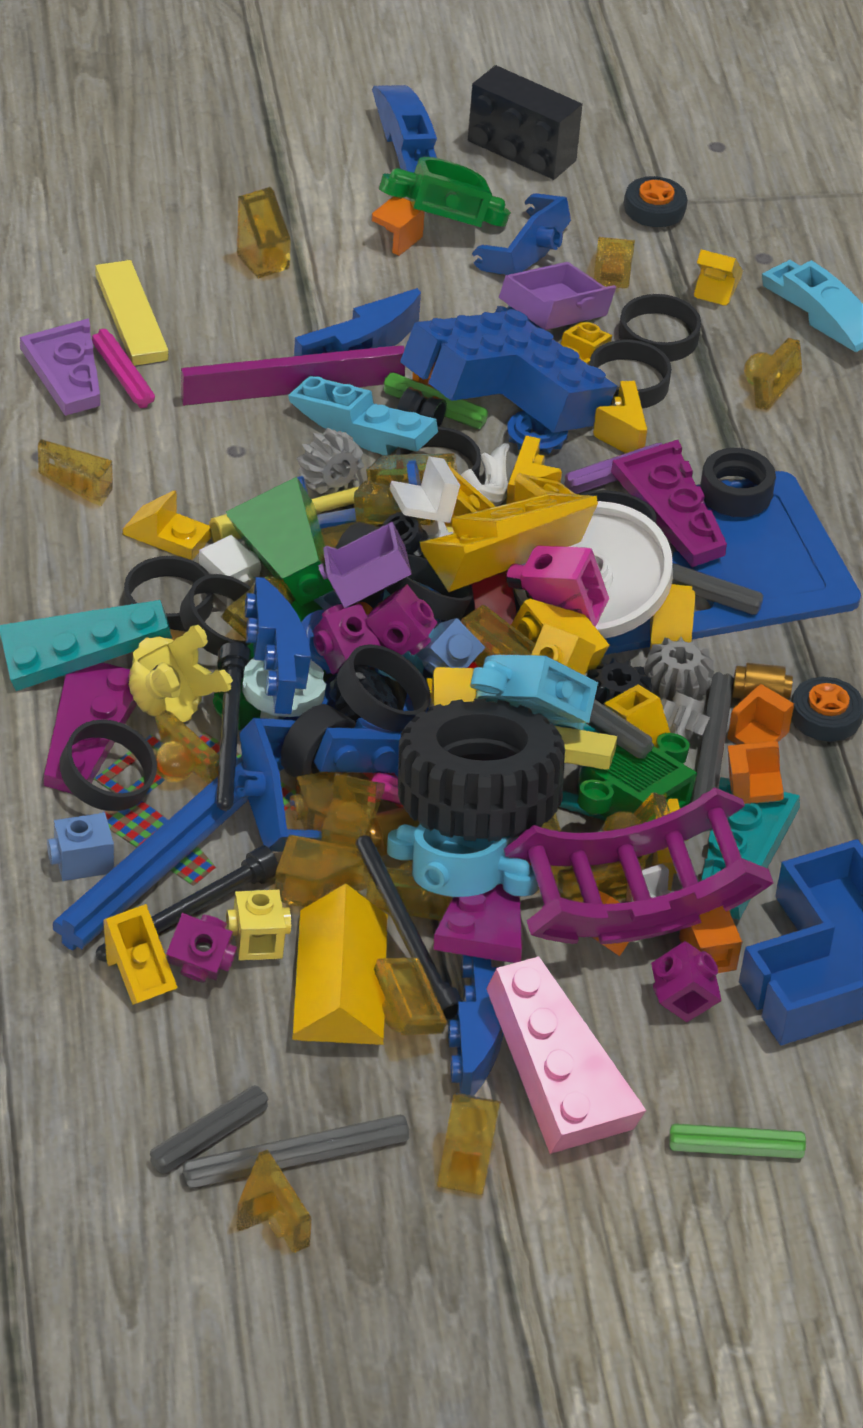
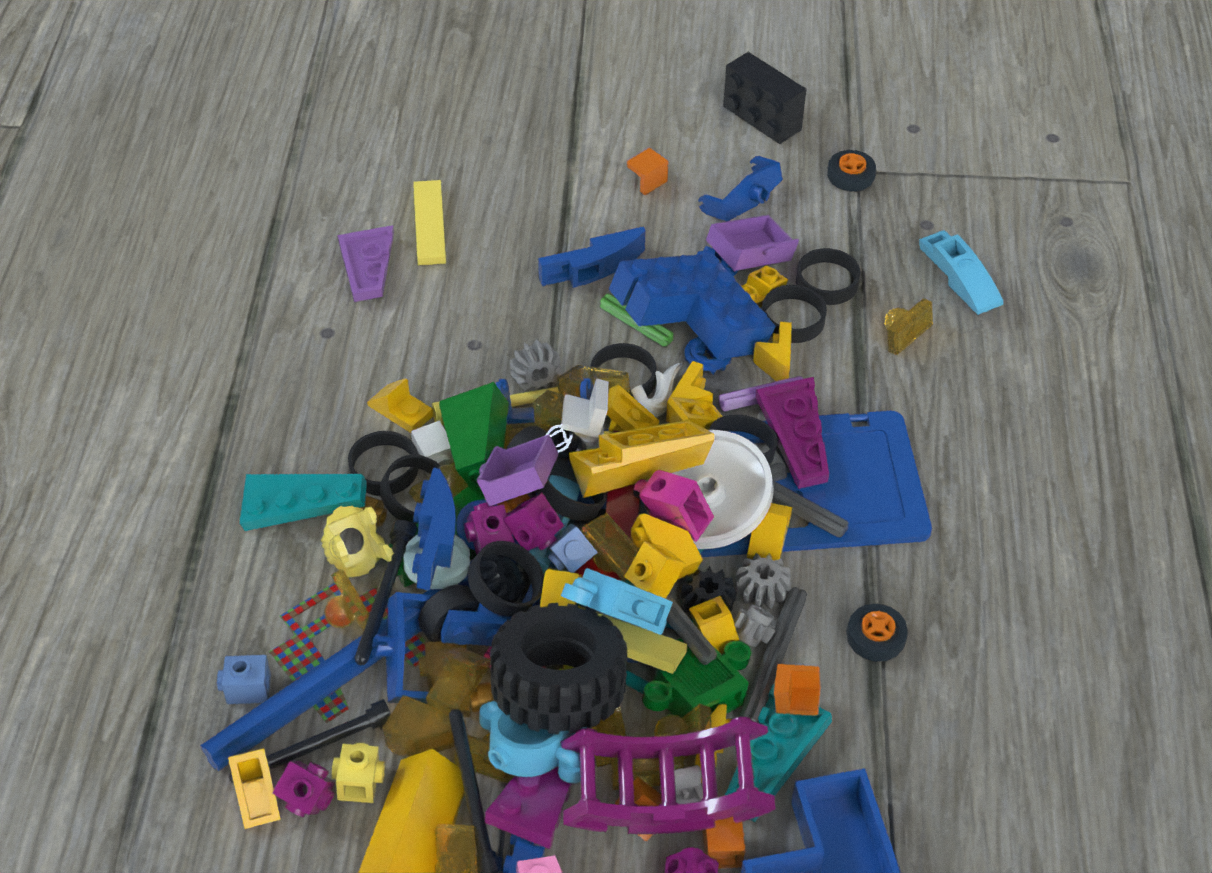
camera: 15 degrees right, 5 degrees up
clear yellow slope [38,439,113,506] -> none
magenta wing [44,662,137,794] -> none
black tyre [60,719,157,811] -> none
dark pink axle [92,328,155,408] -> none
magenta tile [181,345,405,406] -> none
clear yellow slope [237,187,291,279] -> none
medium azure slope [288,376,438,457] -> none
blue slope [372,85,437,173] -> none
green piece [378,157,511,228] -> none
black wheel [397,387,447,427] -> none
clear yellow slope [594,237,635,288] -> none
yellow slope [694,249,743,305] -> none
black tyre [700,448,776,517] -> none
orange panel [727,684,794,745] -> none
pearl gold brick [732,662,793,700] -> none

